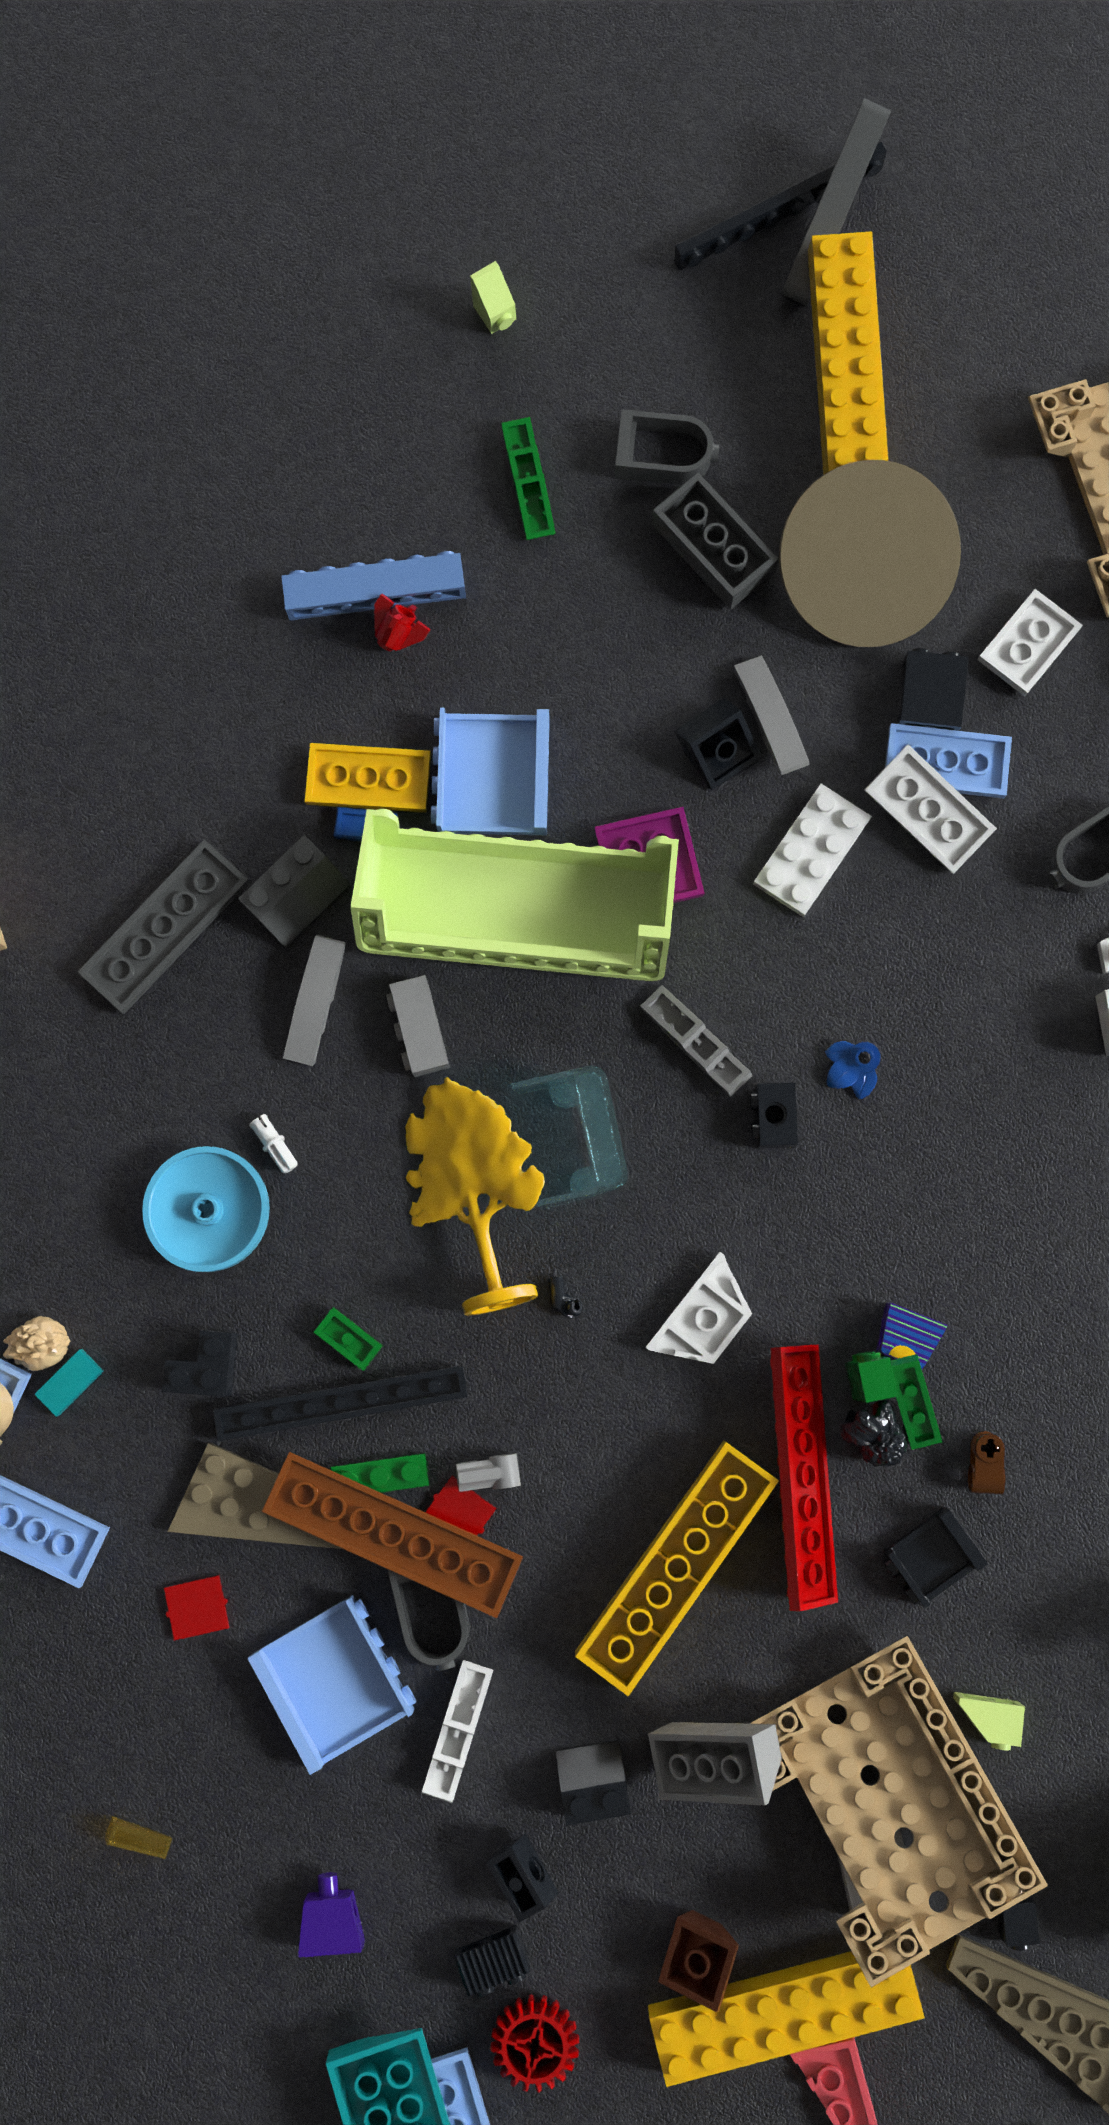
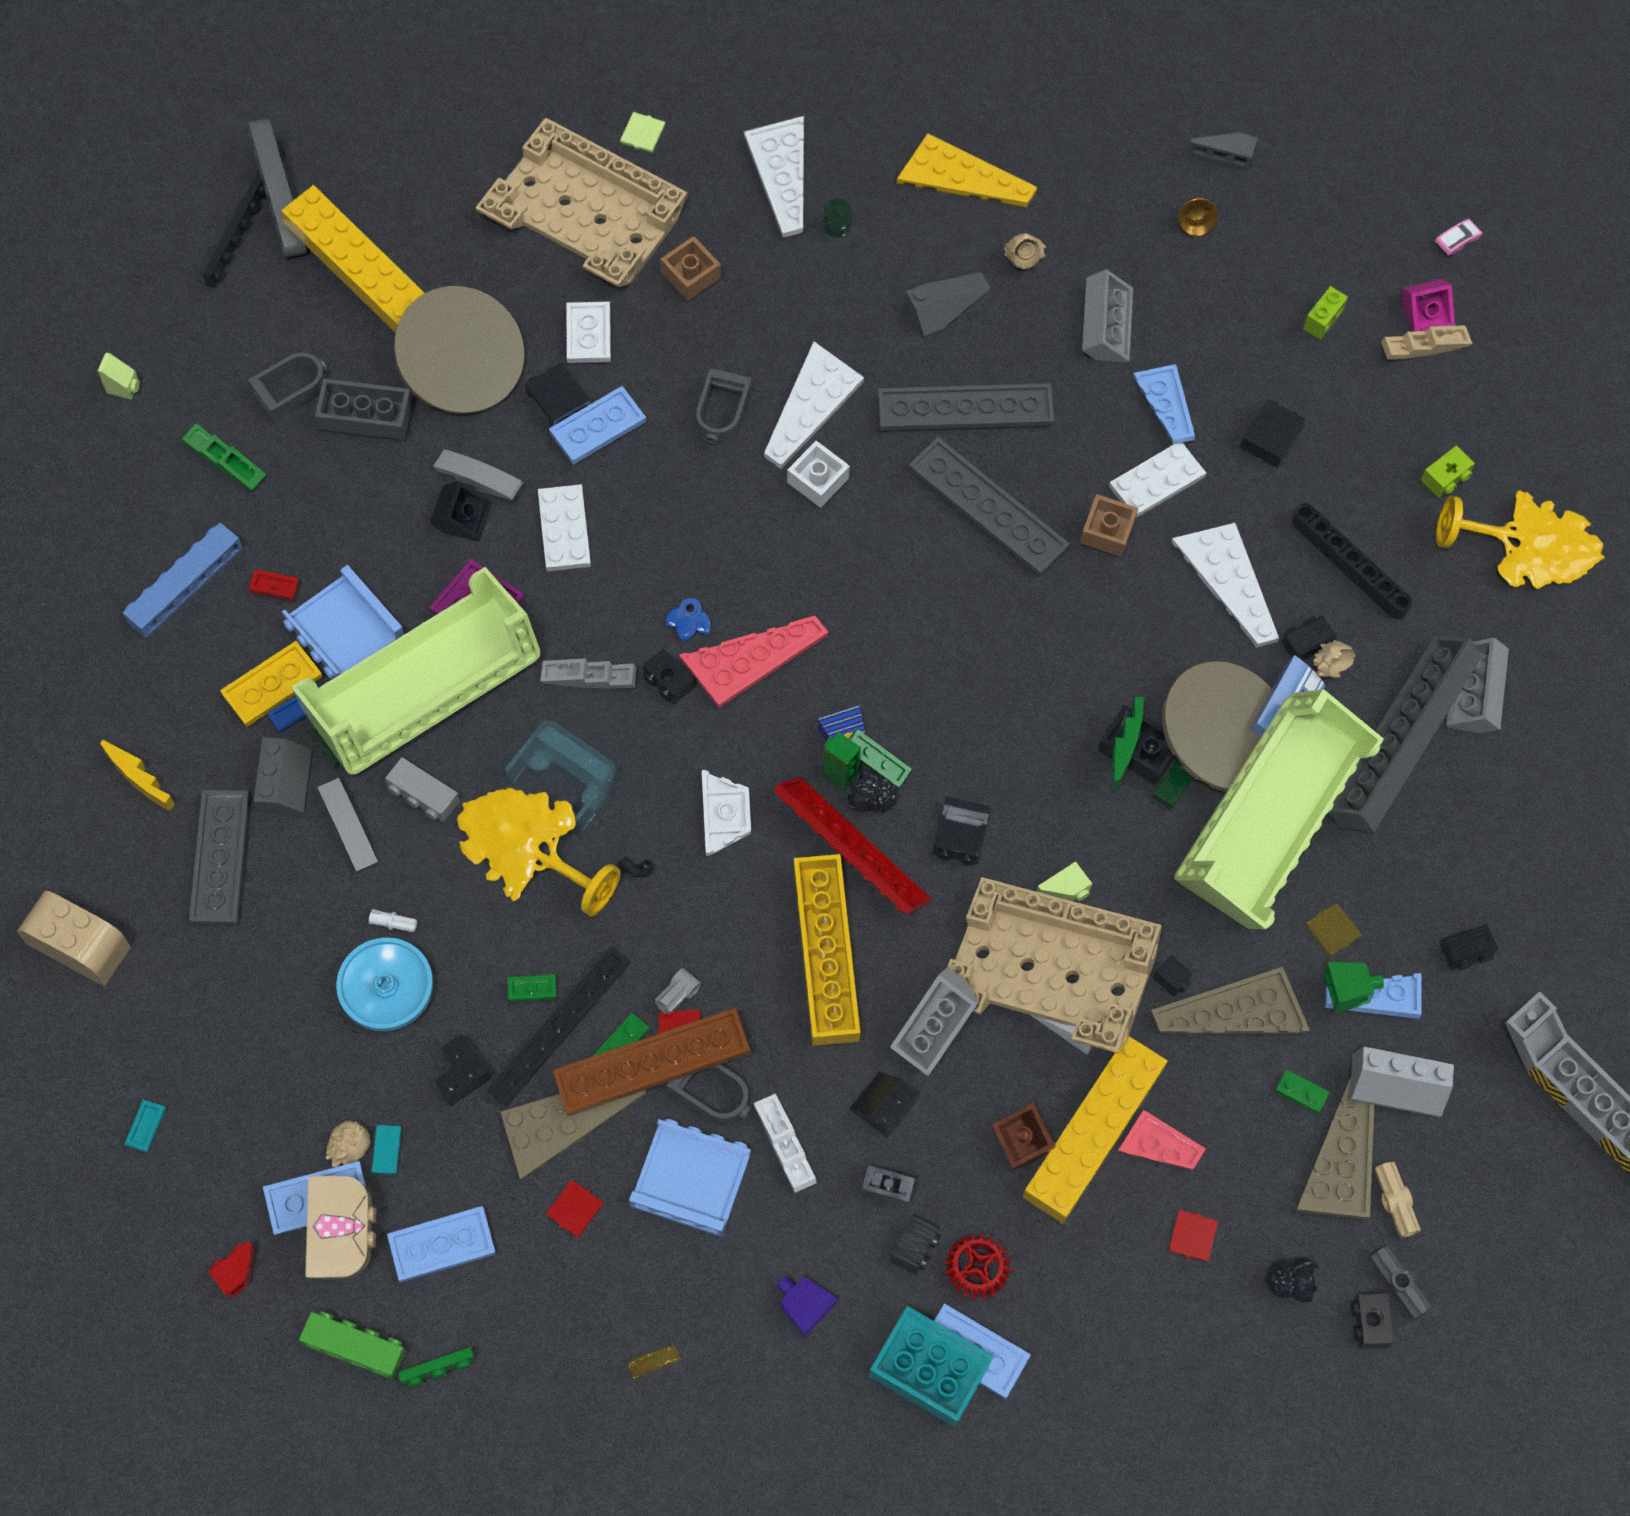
camera: 50 degrees left, 15 degrees down
red brick [374,593,431,651] -> none
white plate [864,744,997,874] -> none
reddish brown piece [968,1431,1005,1494] -> none
none -> yellow slope [100,740,175,812]
none -> red plate [249,569,300,601]
none -> coral wing [679,616,828,708]

